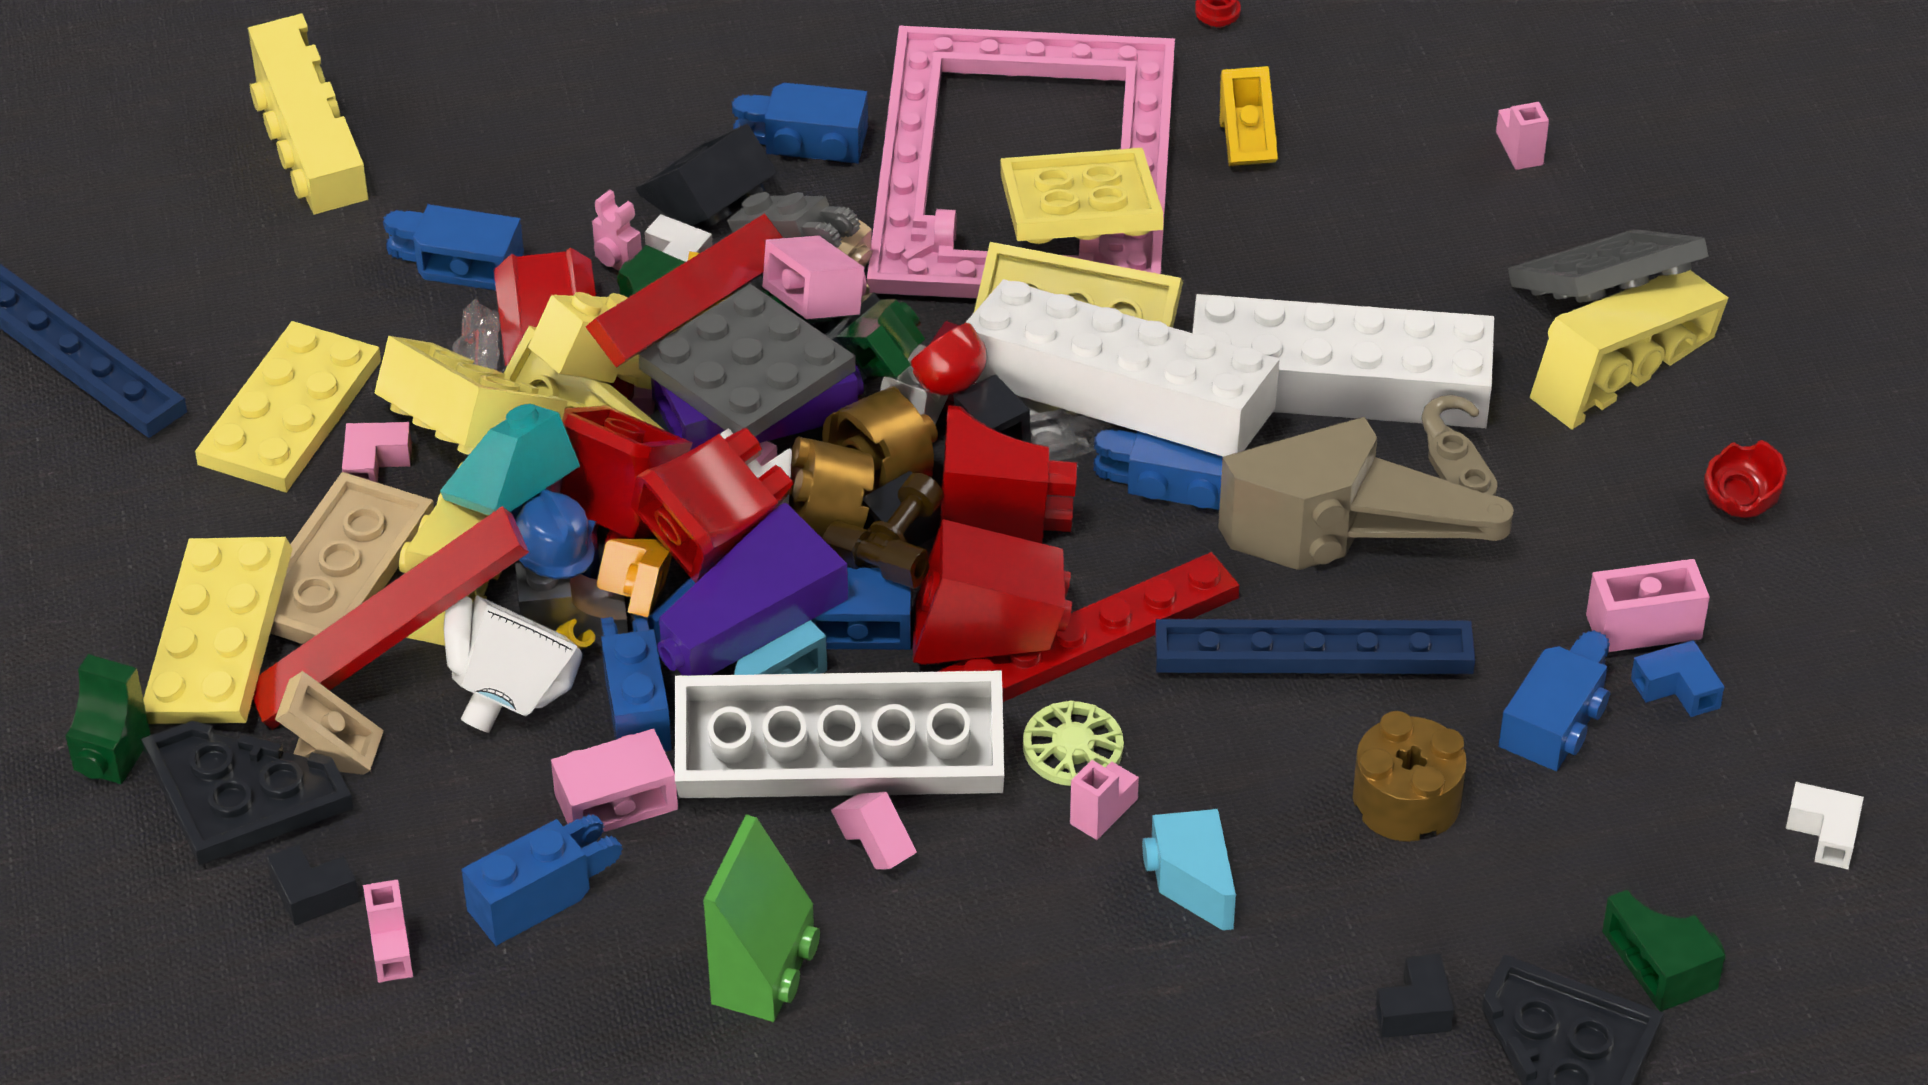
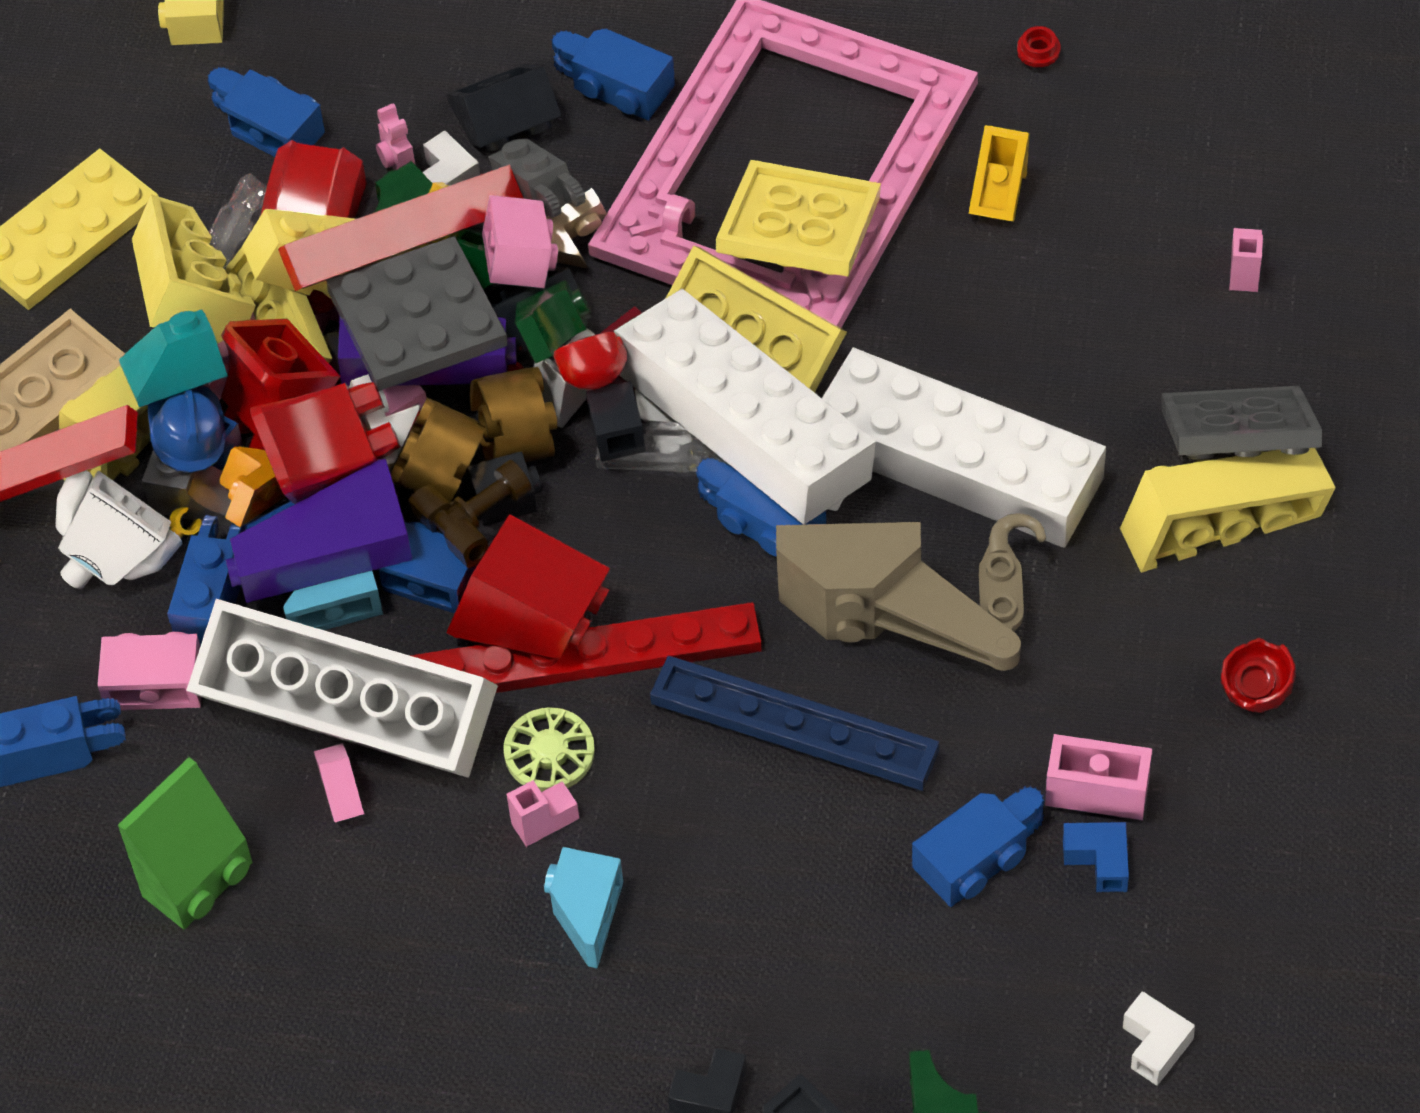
camera: 25 degrees right, 10 degrees up
bright pink piece [342,422,412,483] -> none
red hips [940,405,1077,544] -> none
pearl gold brick [1353,711,1466,842] -> none

